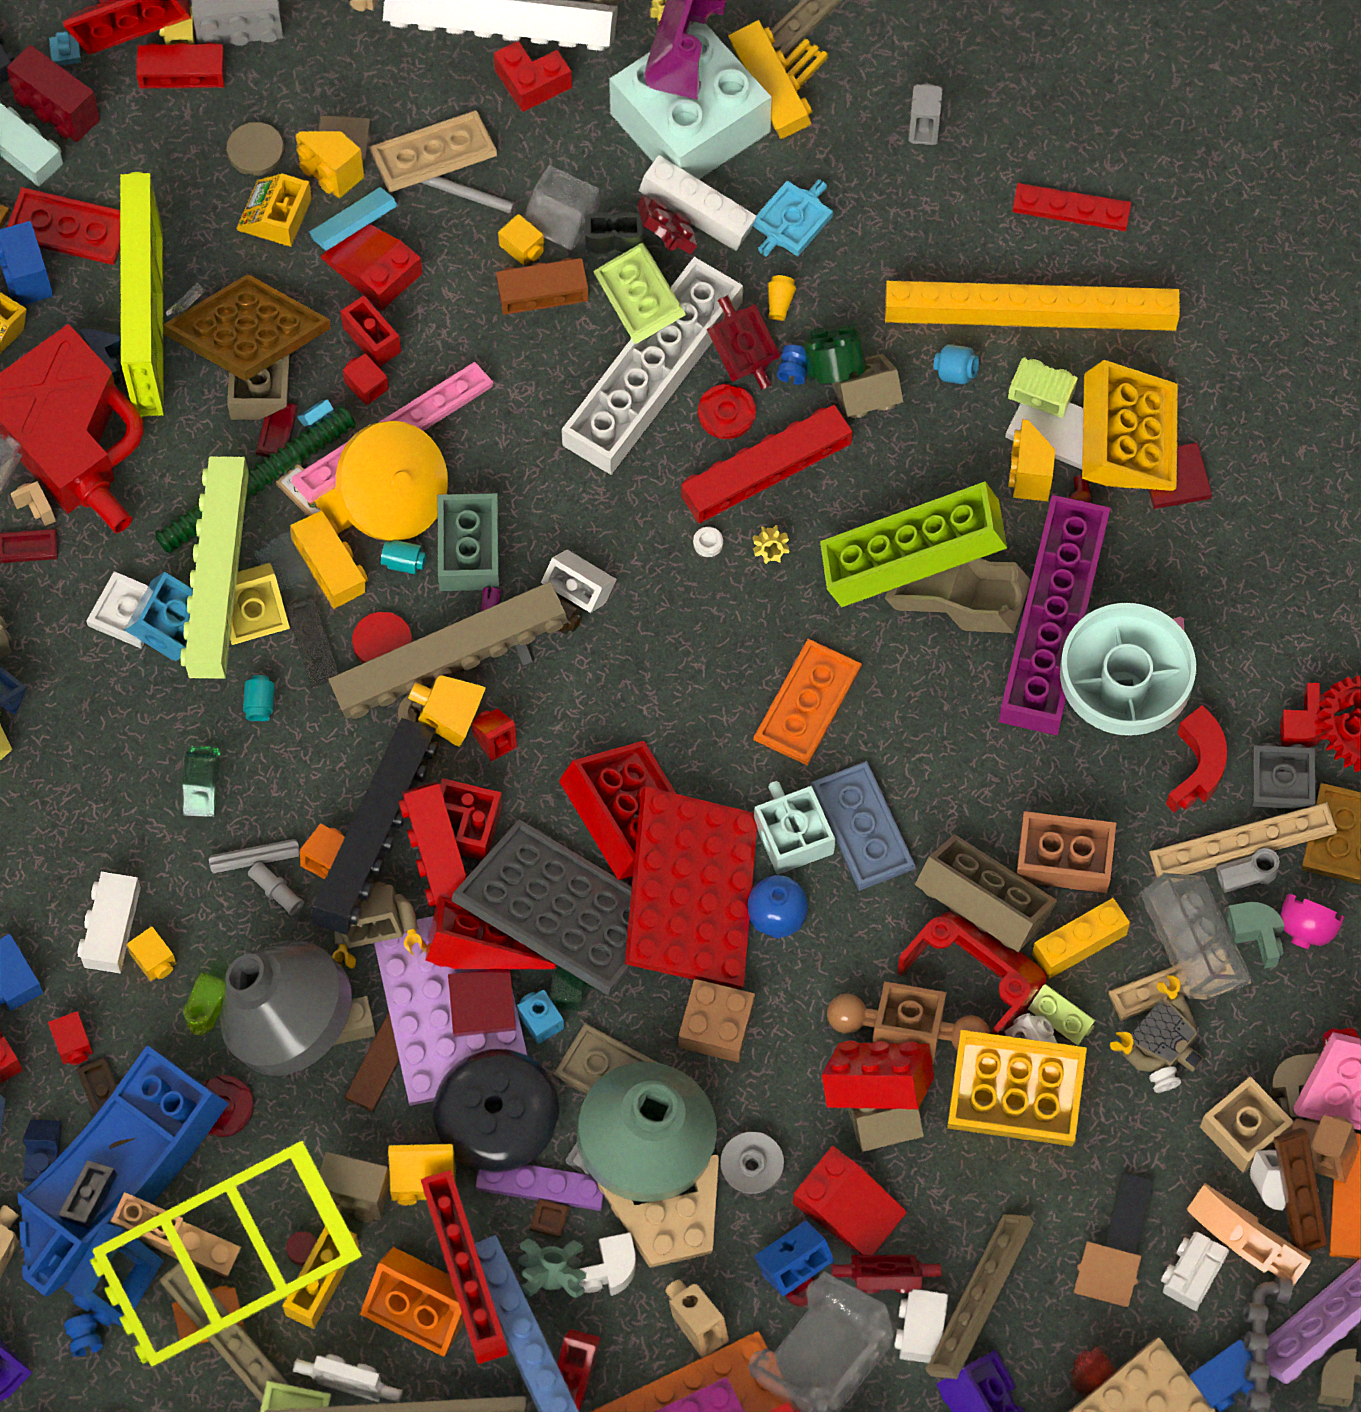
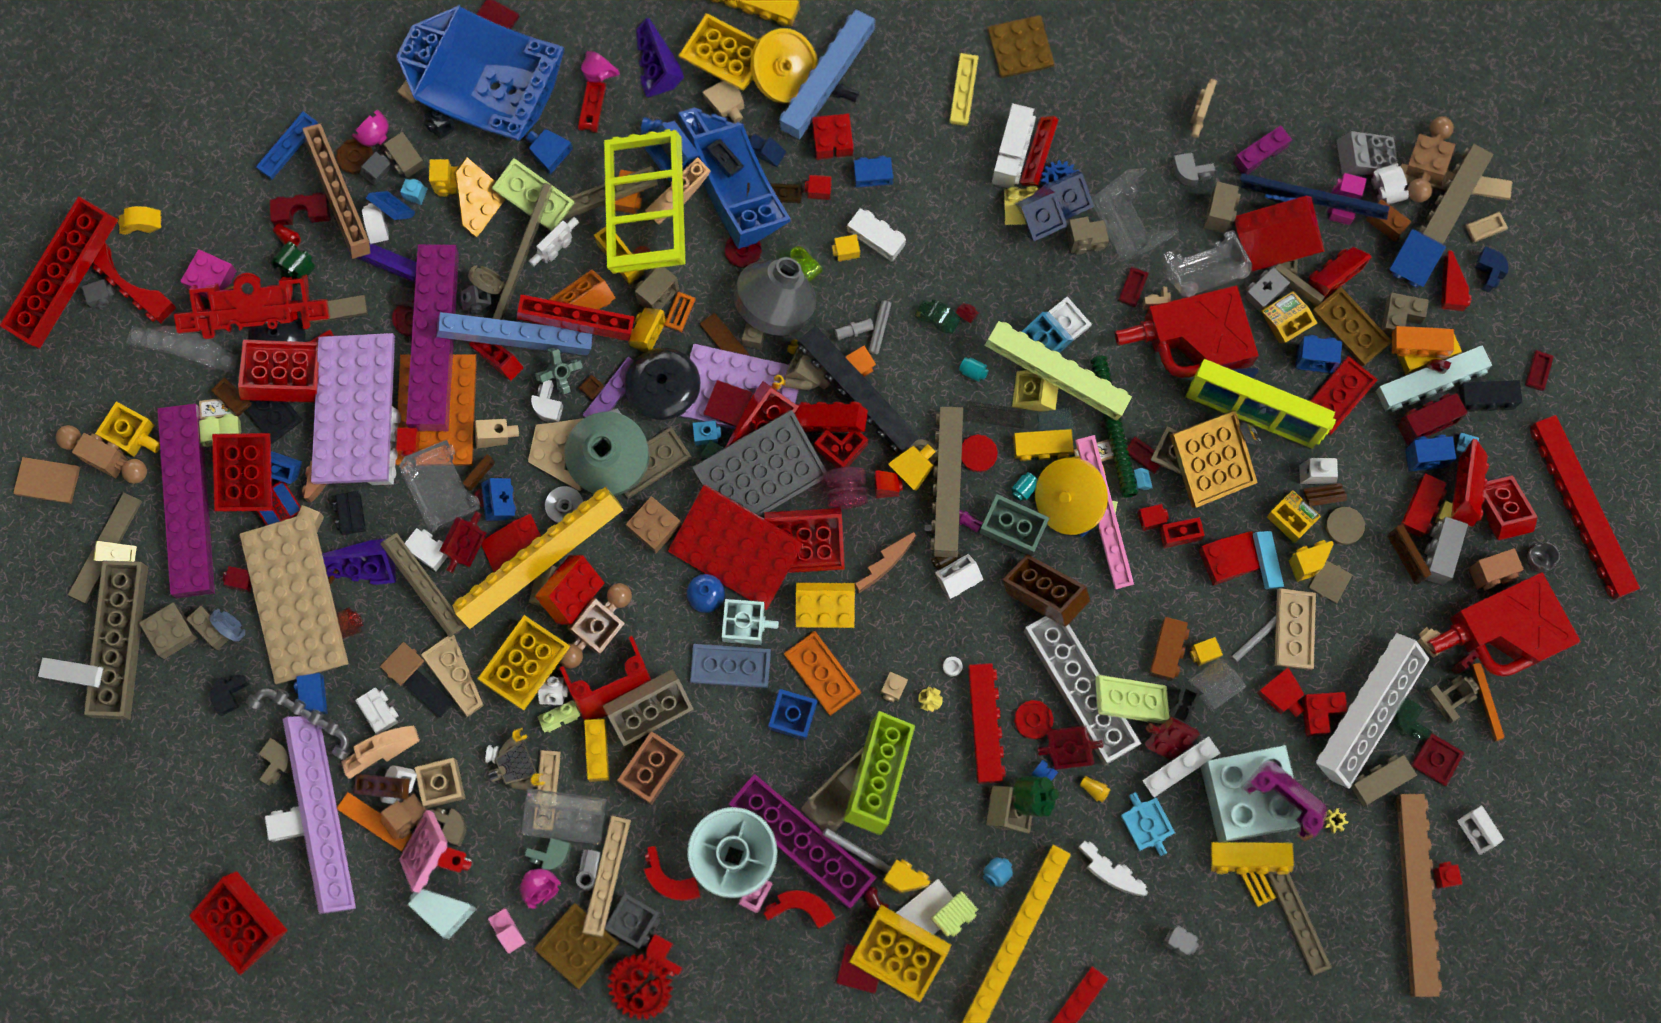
camera: 115 degrees right, 10 degrees up
none -> tan wing [421,635,483,717]
none -> yellow brick [452,486,623,629]
none -> reddish brown tile [462,454,495,491]
none -> orange tile [664,292,696,333]
none -> red arch [764,891,836,929]
none -> blue brick [768,689,818,741]
none -> yellow brick [796,583,855,628]
none -> light grey bar [823,828,891,873]
none -> clear pink wheel [826,467,868,509]
none -> nougat slope [855,532,916,593]
none -> tan bracket [881,672,908,702]
none -> dark red plate [955,303,979,323]
none -> reddish brown brick [1003,554,1090,627]
none -> white slope [1078,841,1148,896]
none -> red torso [1257,668,1304,717]
none -> white torso [1299,458,1338,484]
none -> reddish brown tile [1304,483,1347,506]
none -> reddish brown tile [1387,524,1432,585]
none -> blue brick [1405,435,1456,472]

